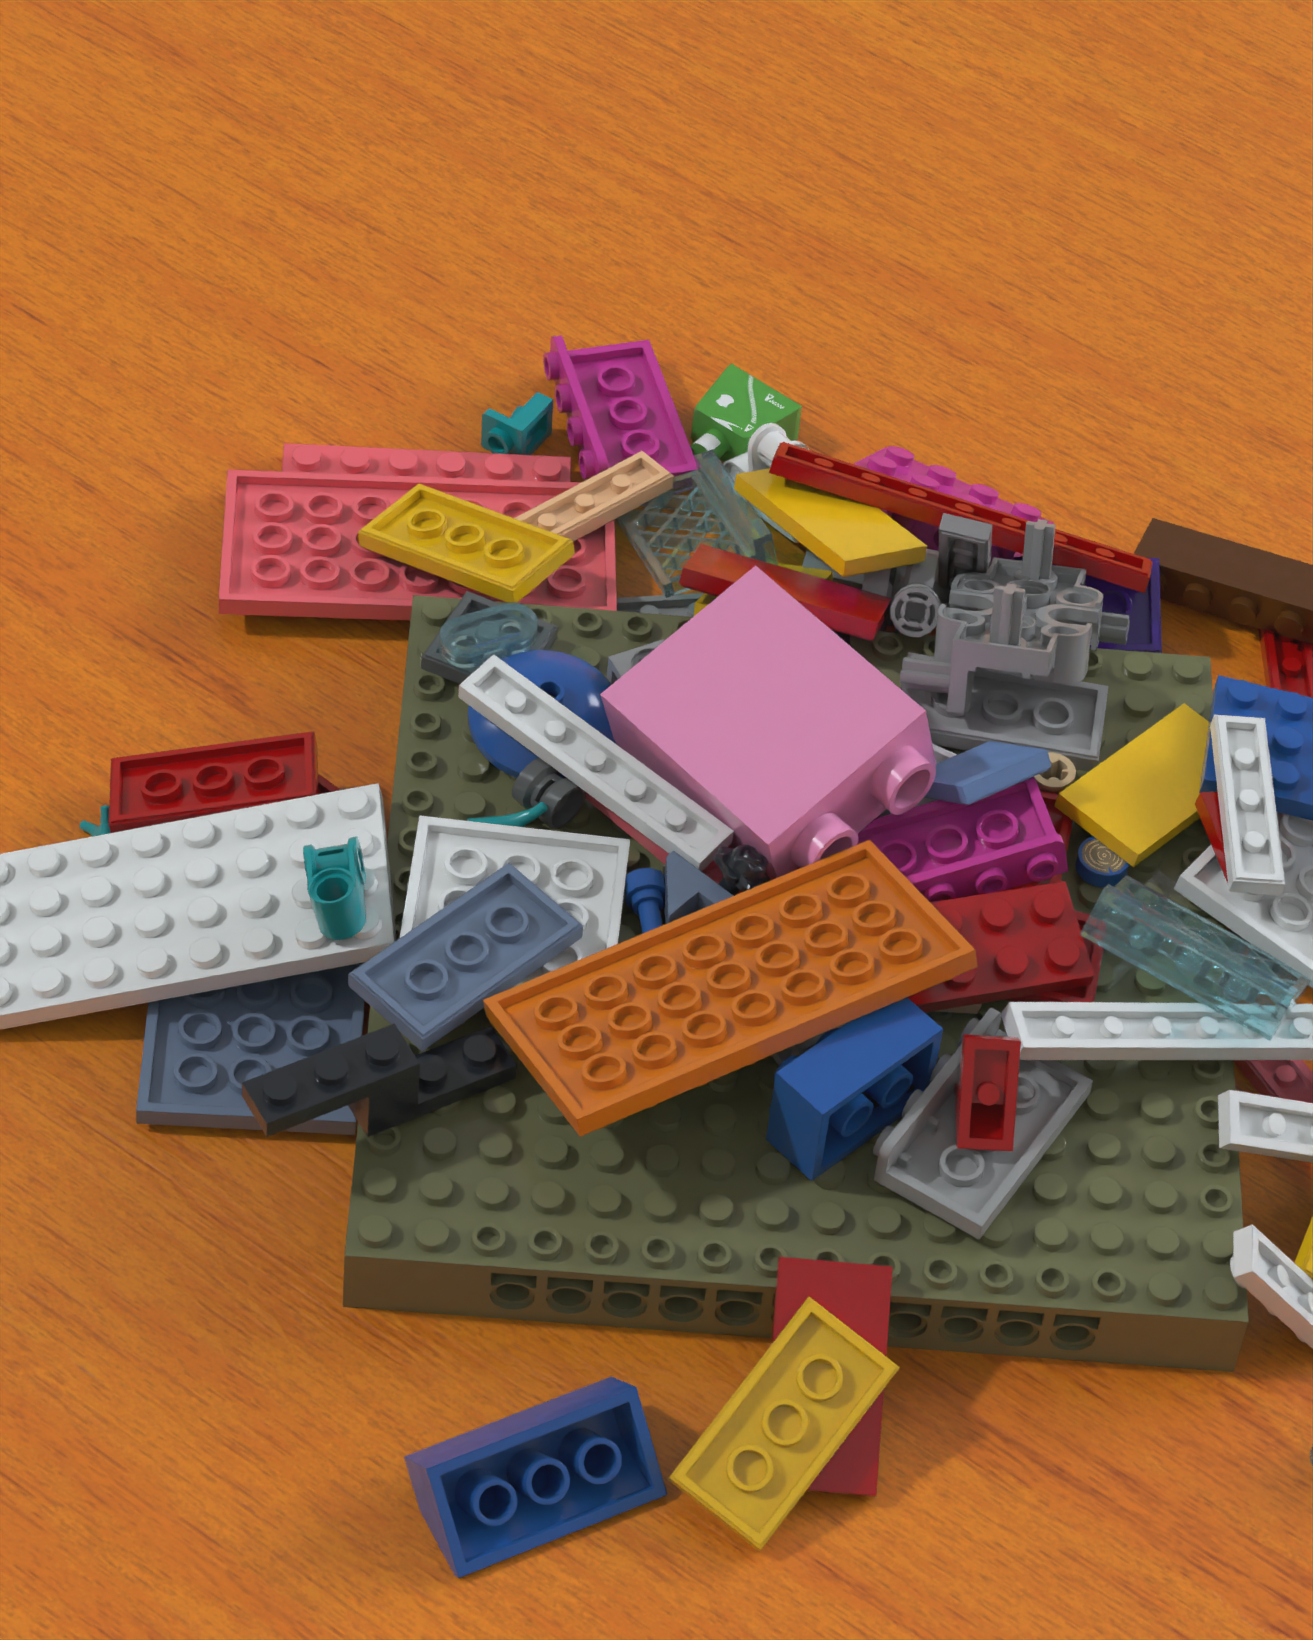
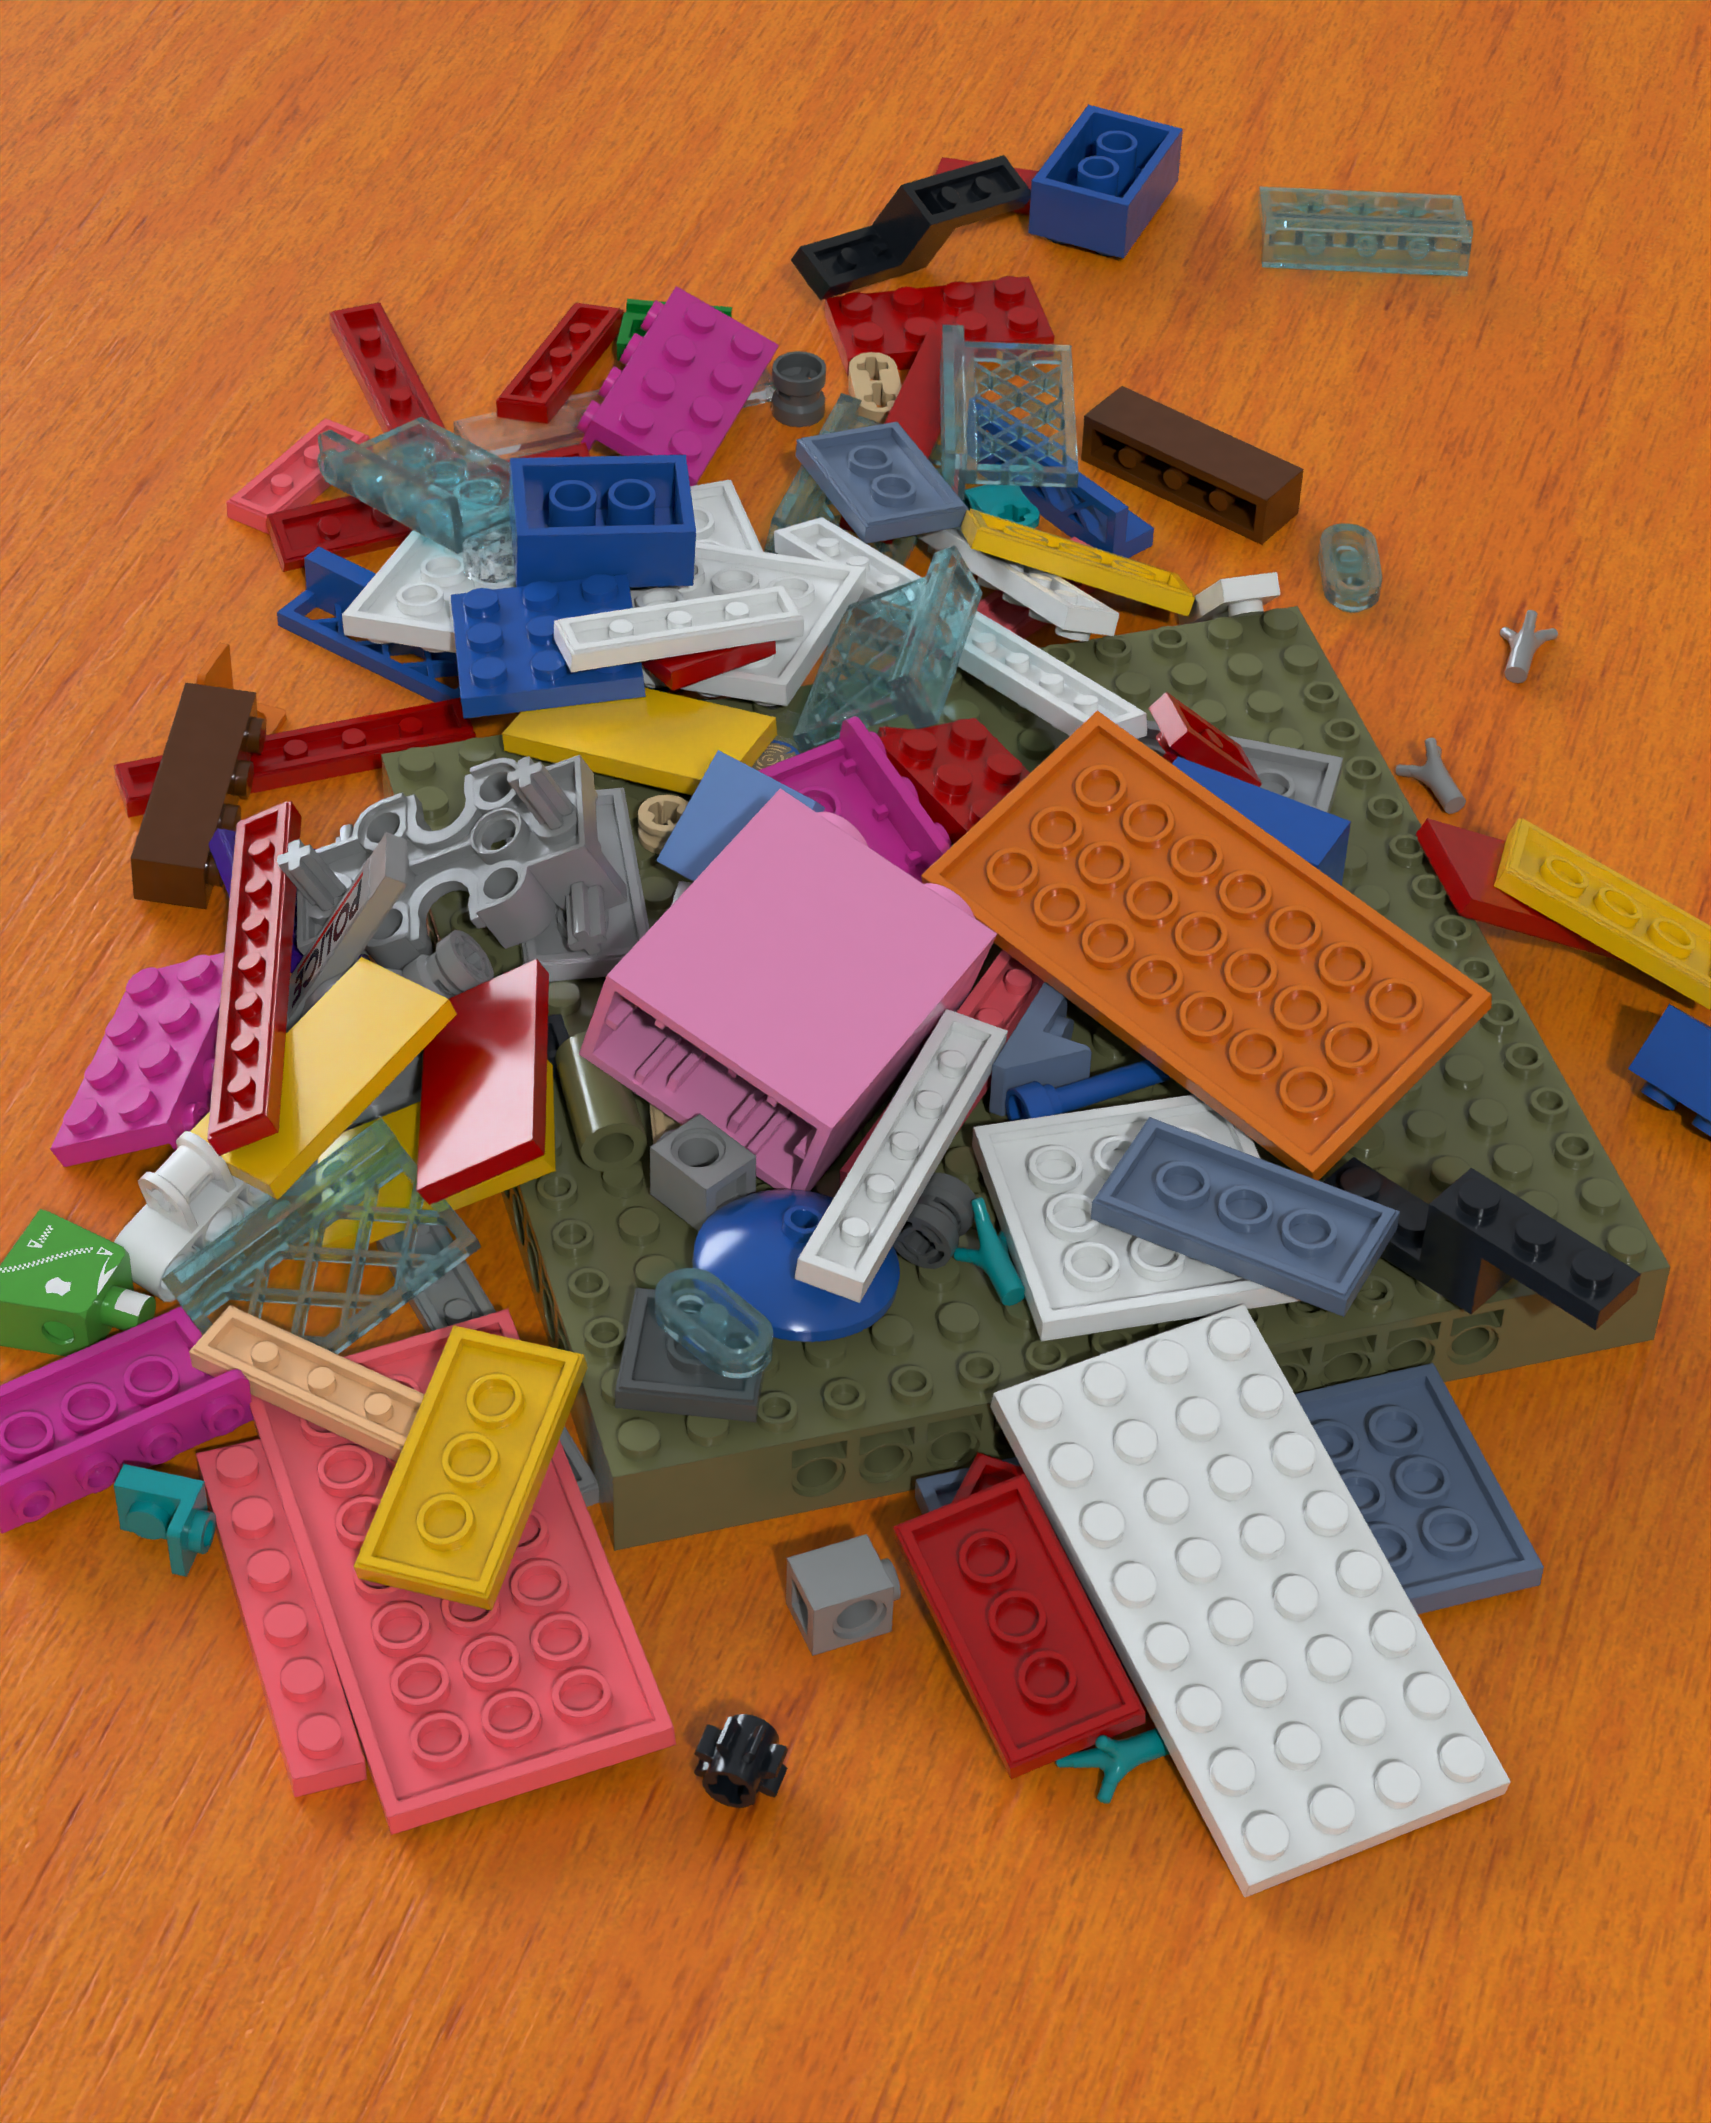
camera: 105 degrees left, 5 degrees down
teal piece [303,836,366,940] -> none
black plant [713,844,771,896] -> none
none -> black gear [694,1714,788,1808]
none -> light grey brick [786,1534,901,1656]
none -> light grey bar [1395,738,1466,814]
none -> light grey bar [1500,610,1558,683]

